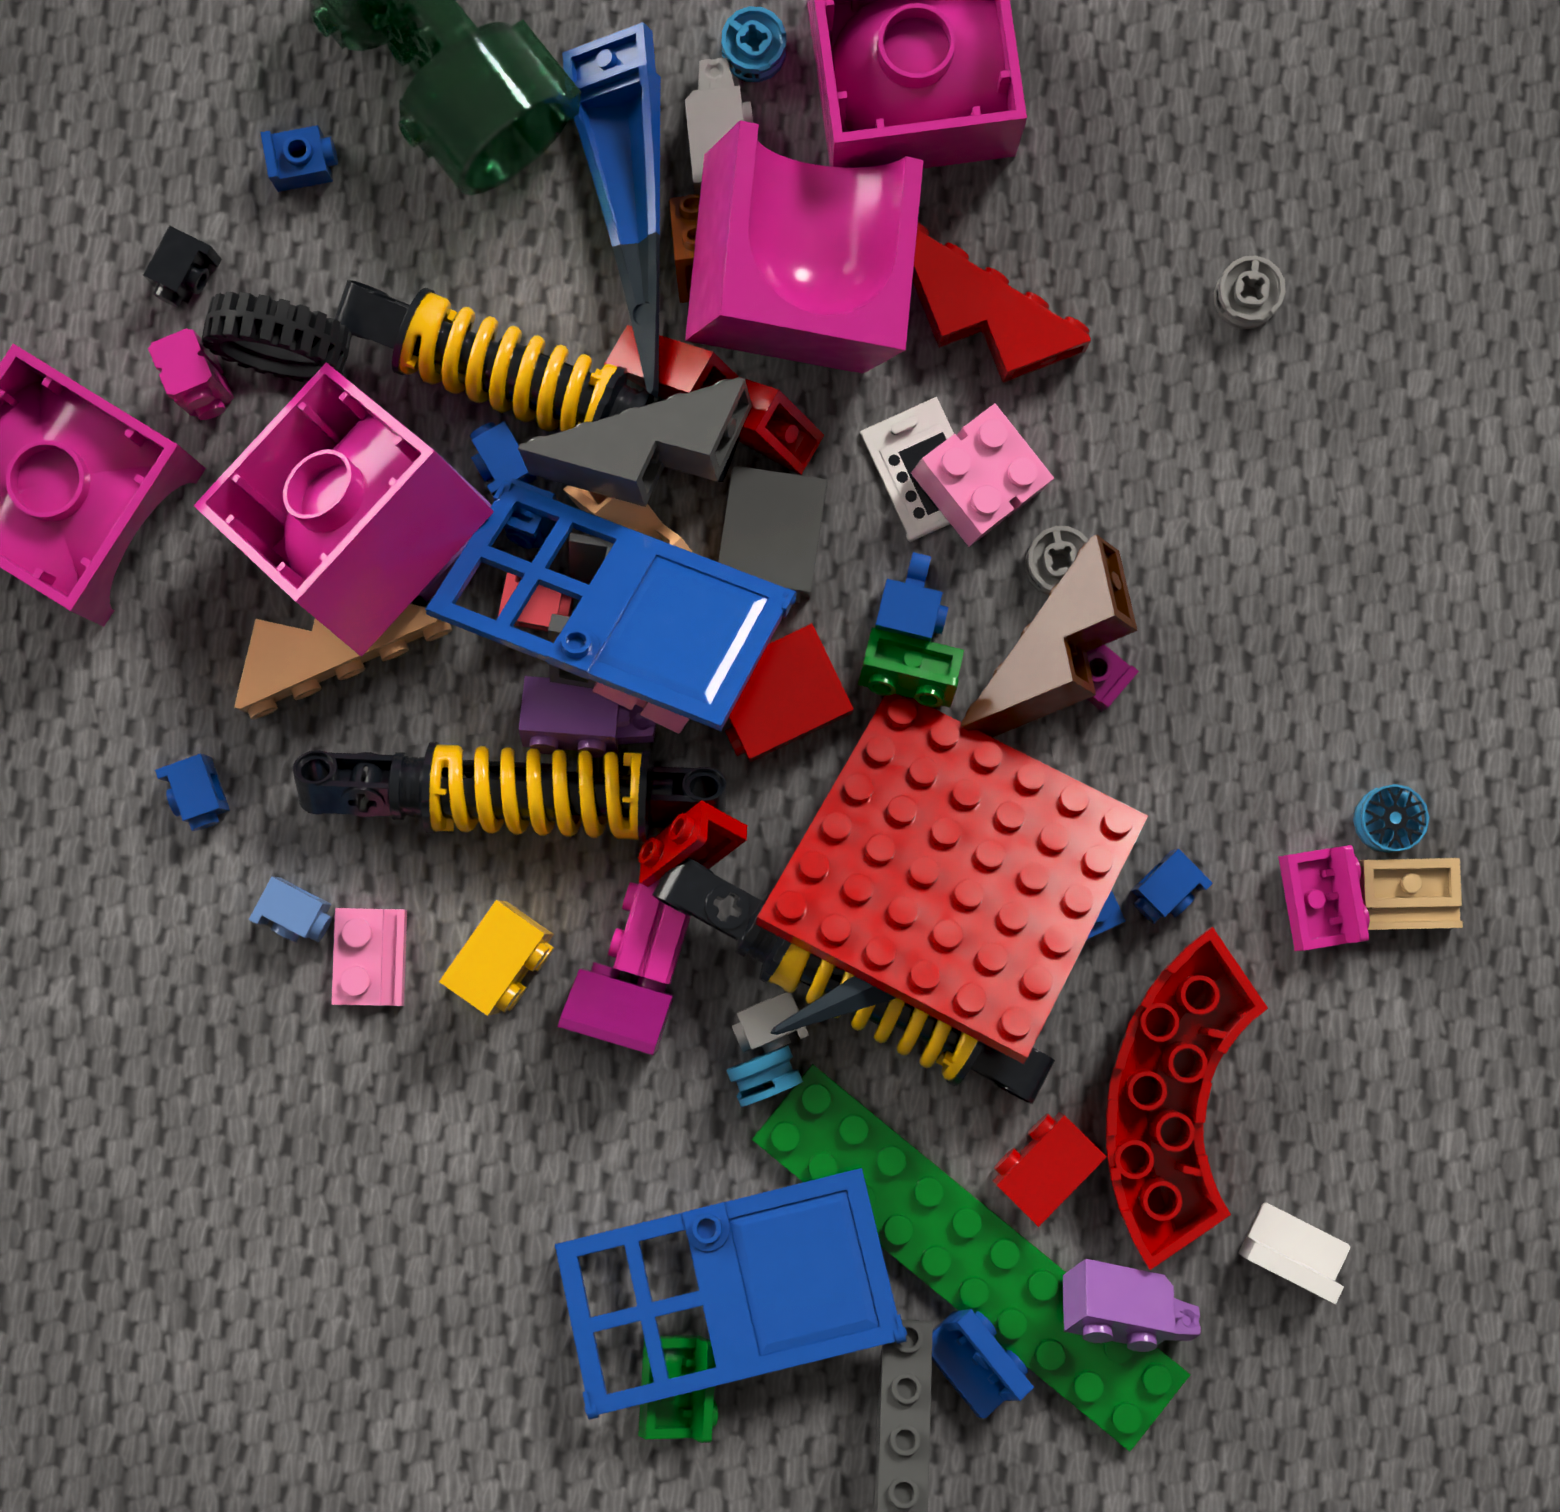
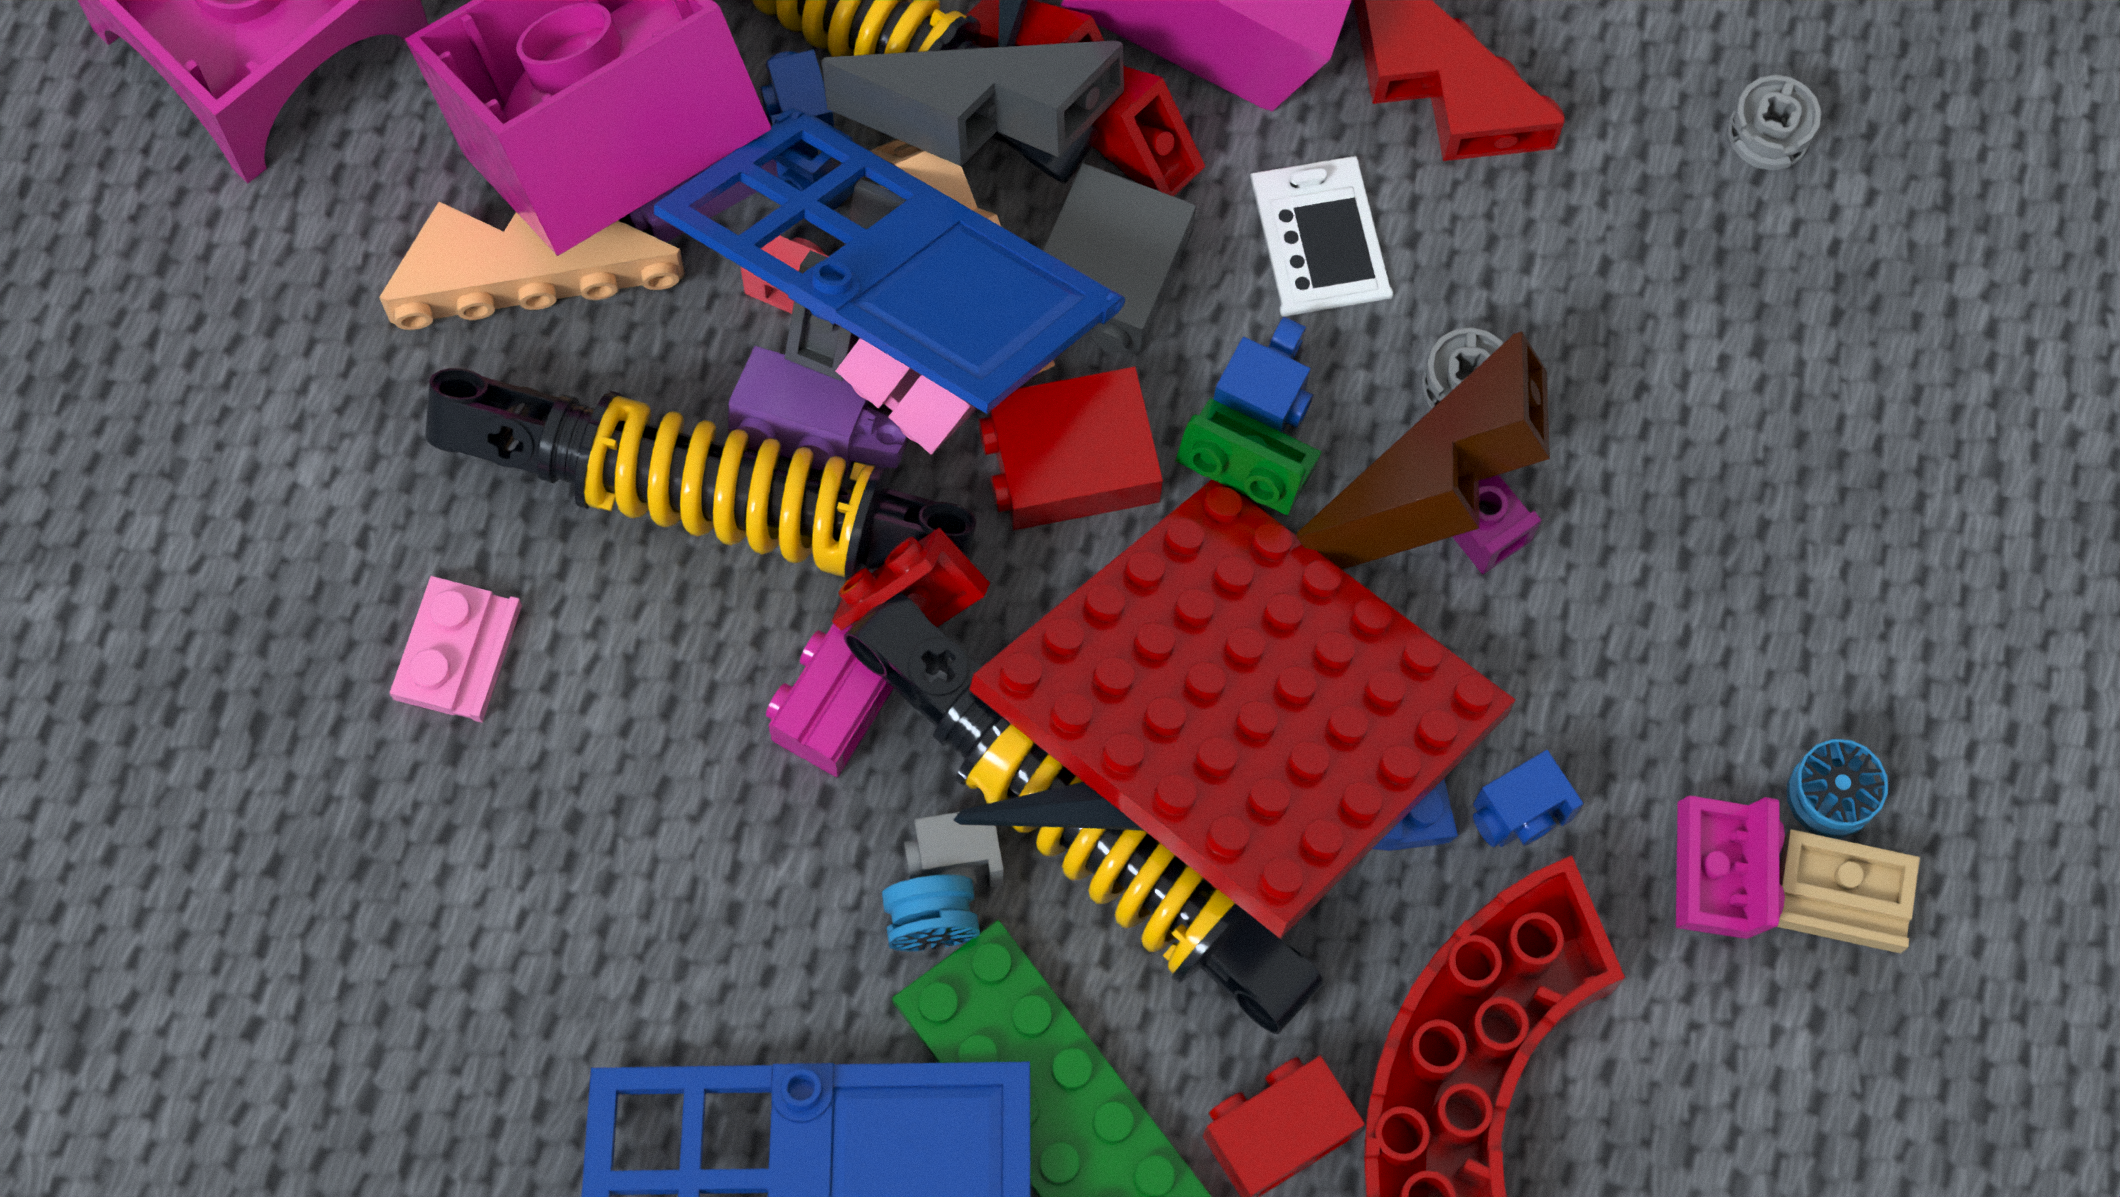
camera: 10 degrees right, 15 degrees down
blue brick [155,753,230,831] -> none
medium blue brick [249,877,332,942] -> none
yellow brick [439,900,554,1016] -> none
magenta slope [557,962,674,1055] -> none
bright pink piece [911,403,1054,547] -> none

